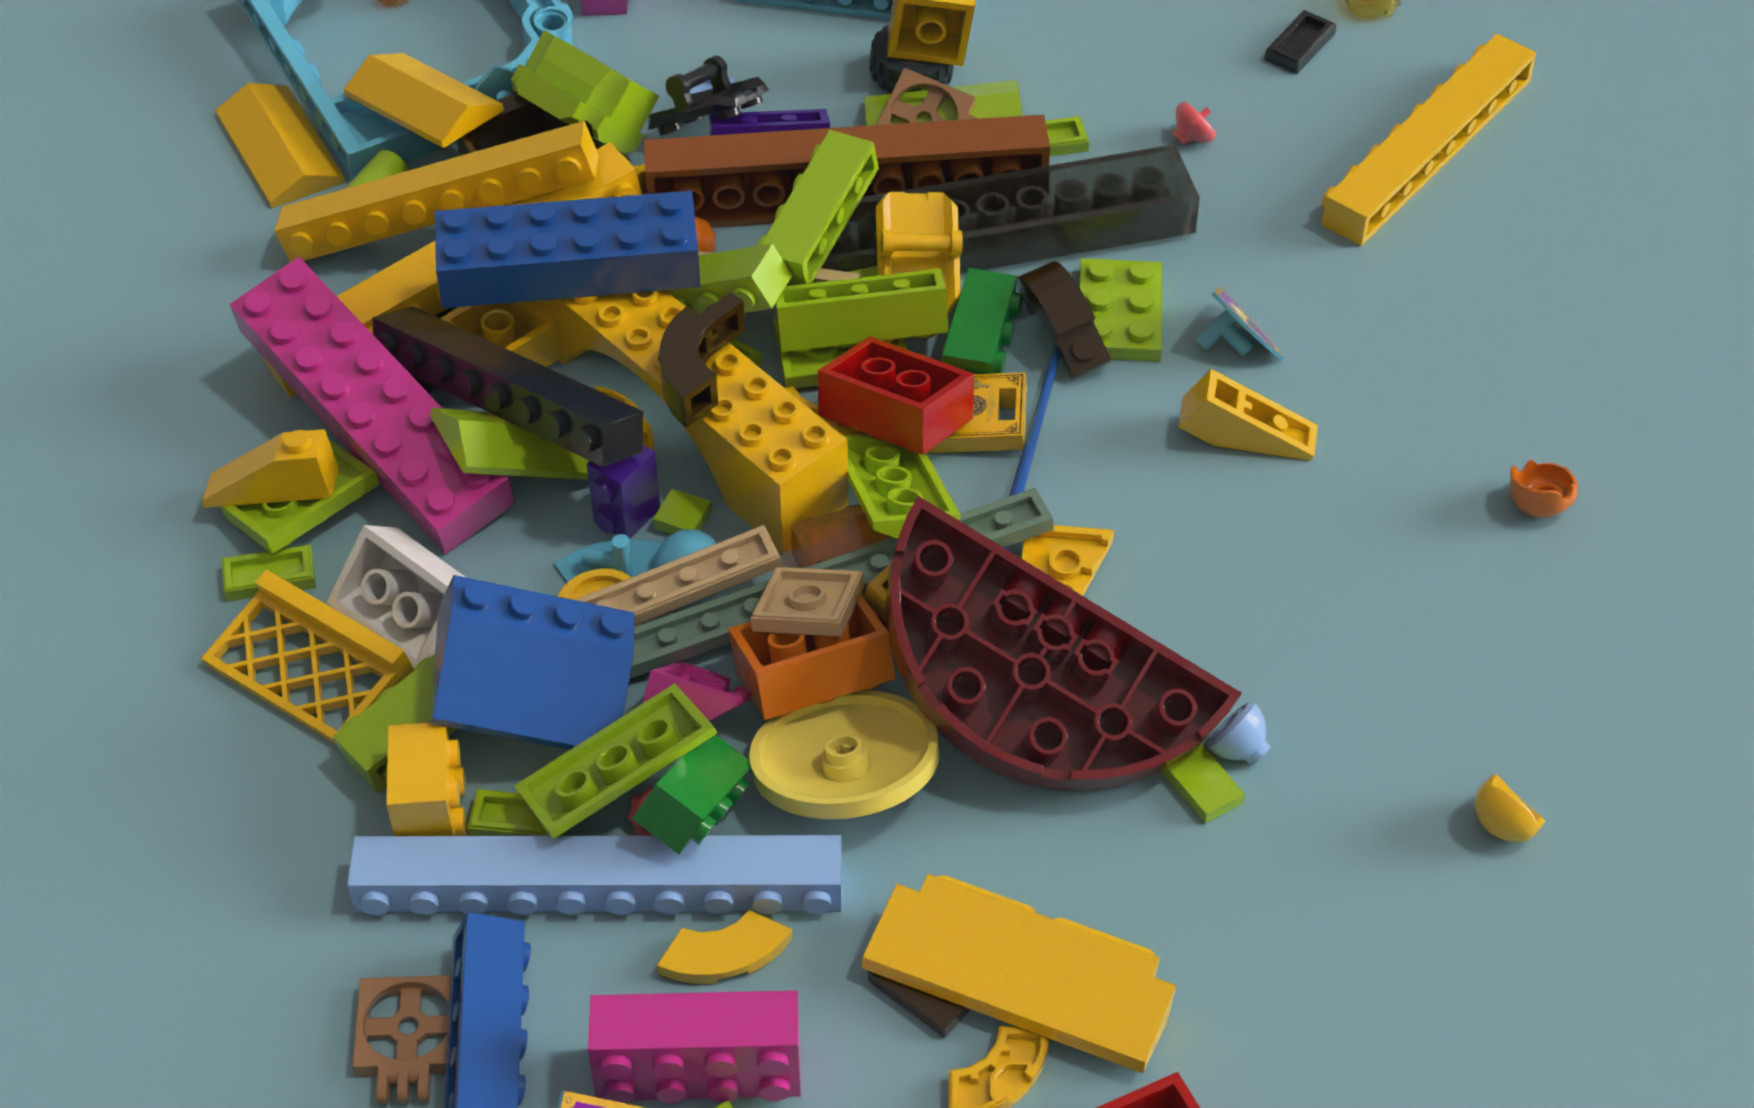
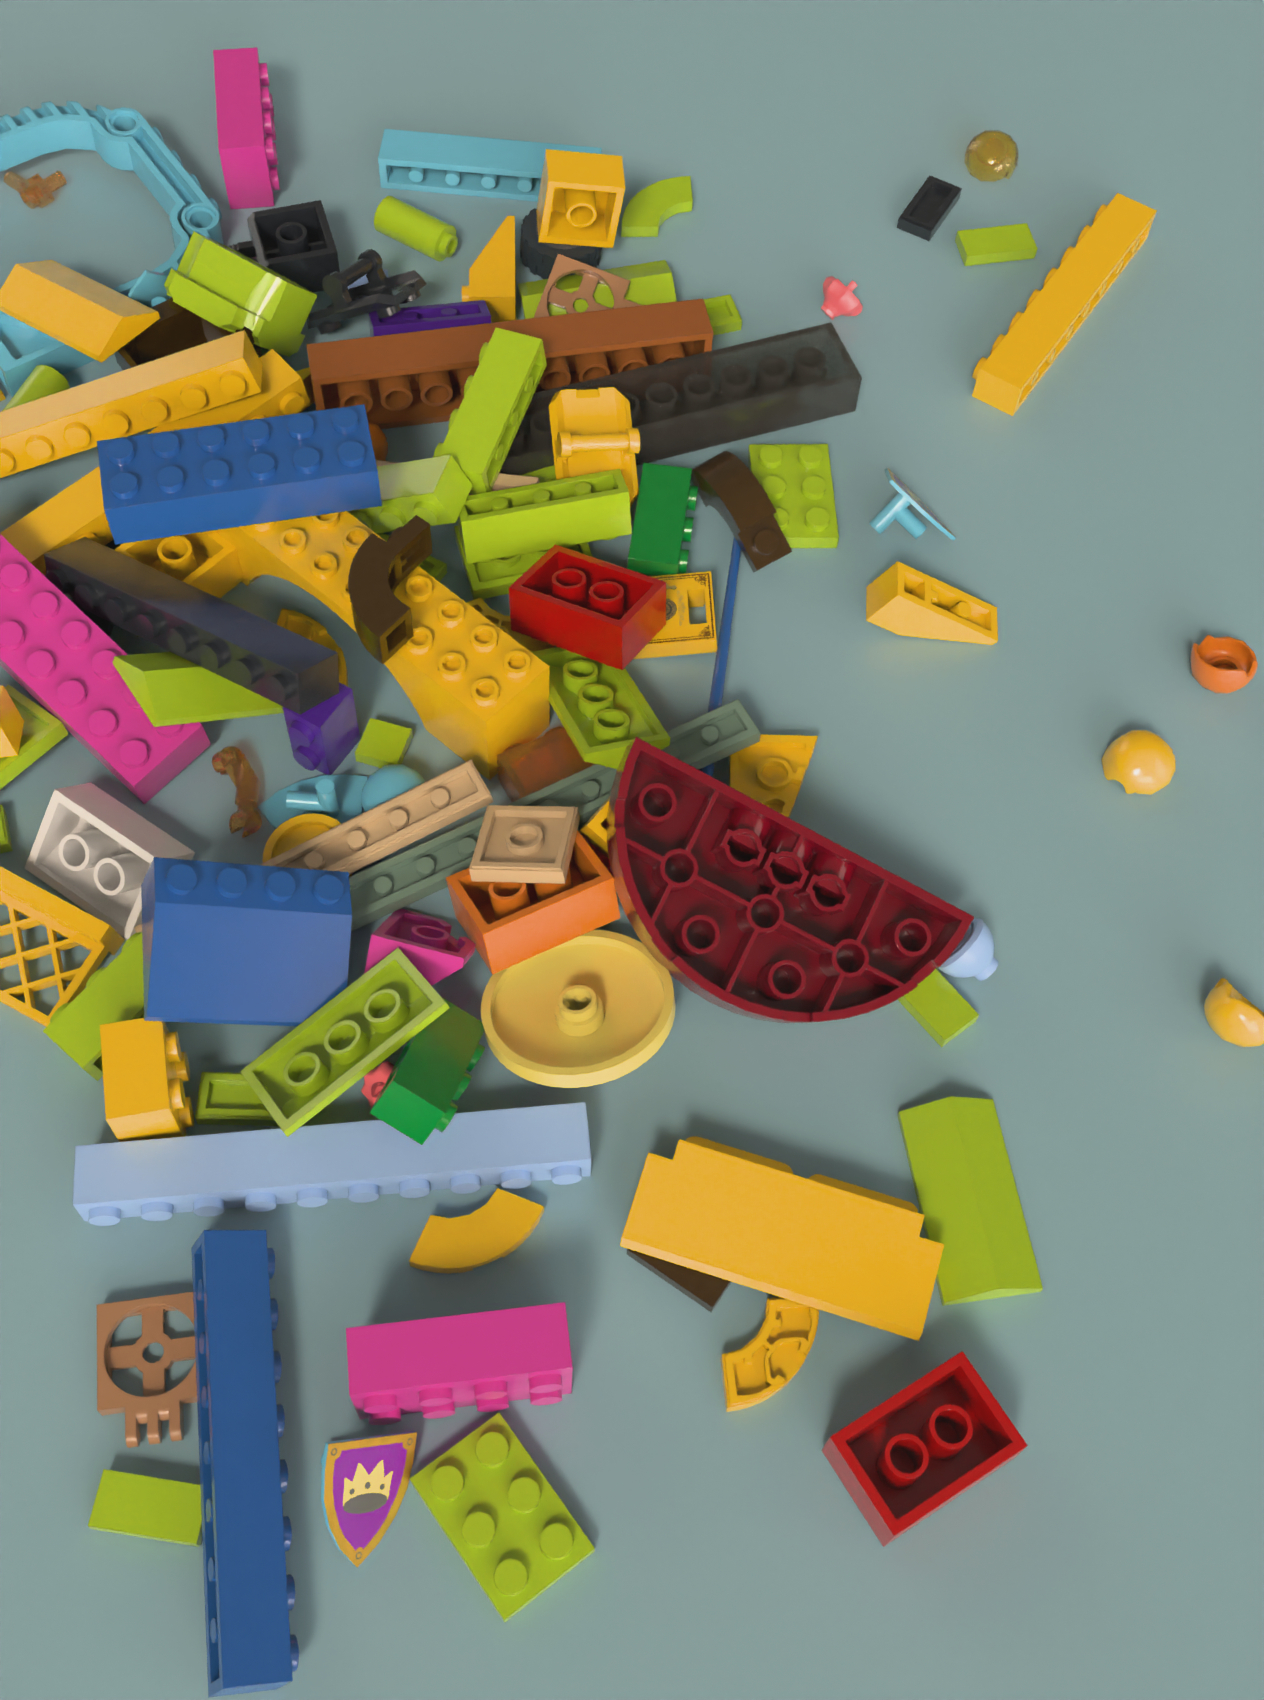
camera: 10 degrees left, 10 degrees up
none -> clear orange arm [212,746,262,838]
none -> black hinge [229,200,340,293]
none -> lime brick [374,196,458,262]
none -> yellow slope [461,216,516,323]
none -> lime tile [621,176,693,237]
none -> lime slope [897,1096,1043,1306]
none -> lime tile [955,223,1038,266]
none -> yellow hair [1101,729,1176,795]

